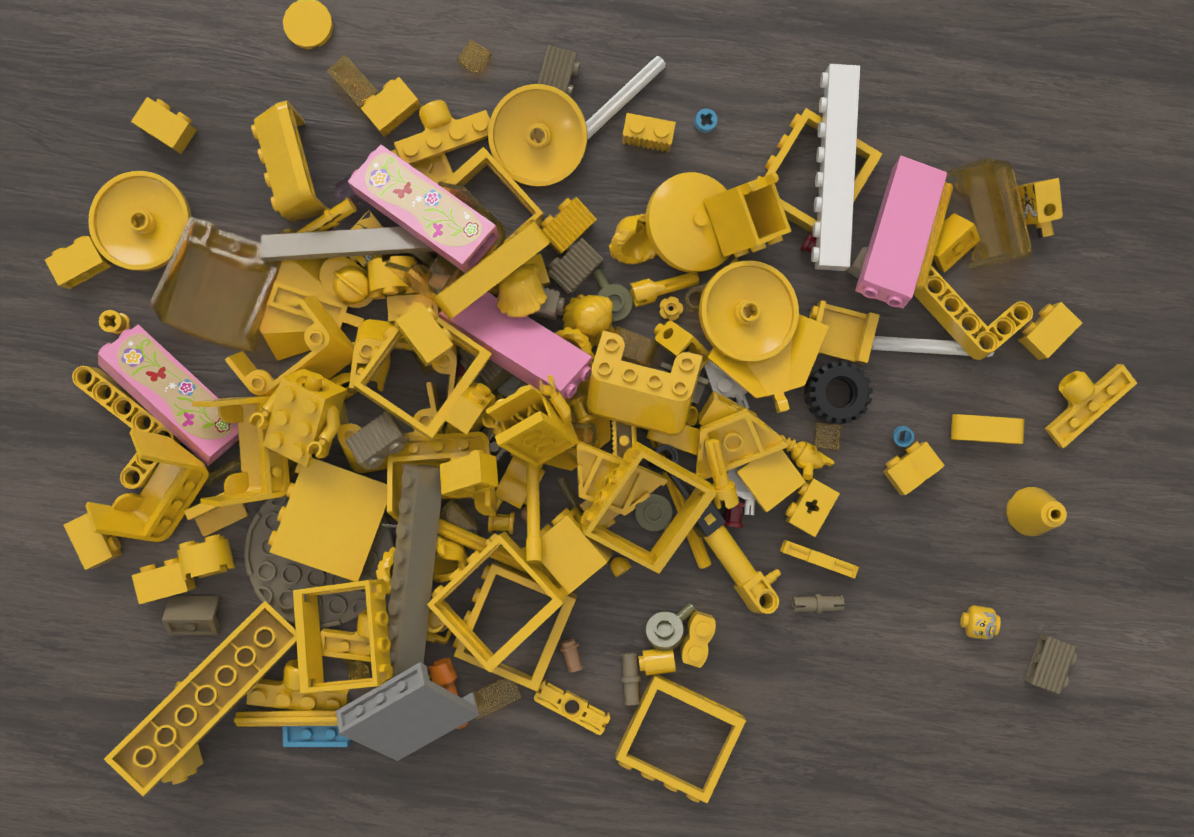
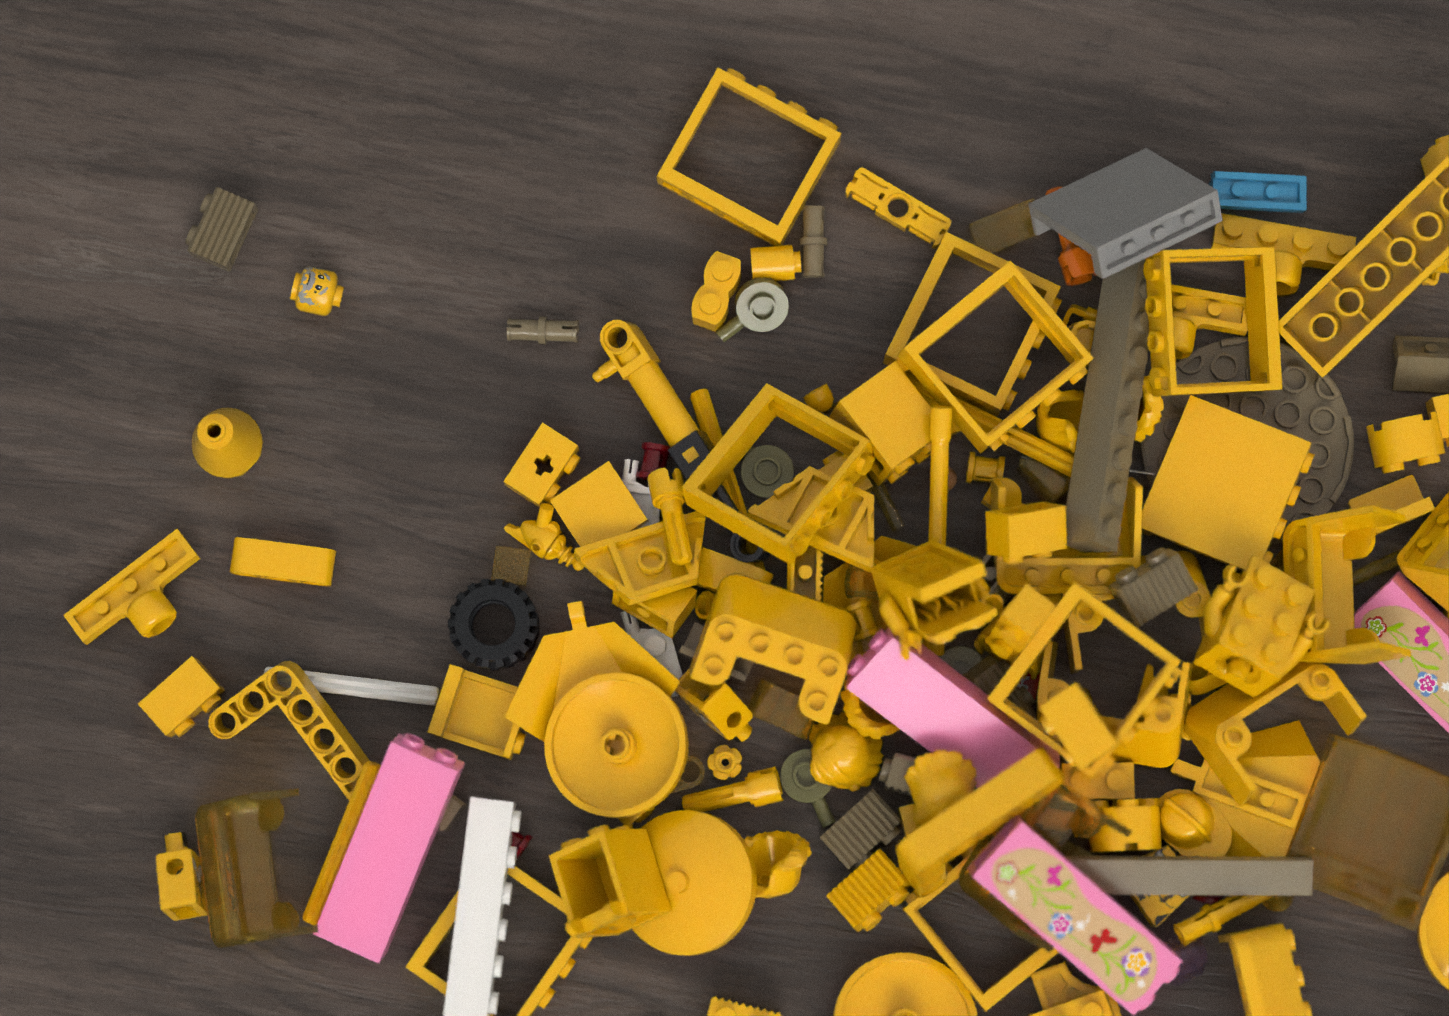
camera: 170 degrees left, 5 degrees down
yellow axle [234,710,338,727] -> none
clear yellow piece [343,659,370,680] -> none
yellow brick [495,456,546,509] -> none
medium nougat pin [559,639,583,673] -> none
yellow piece [780,540,859,579] -> none
yellow brick [883,441,945,495] -> none
dark azure hinge [893,426,914,447] -> none
yellow panel [933,213,981,273] -> none

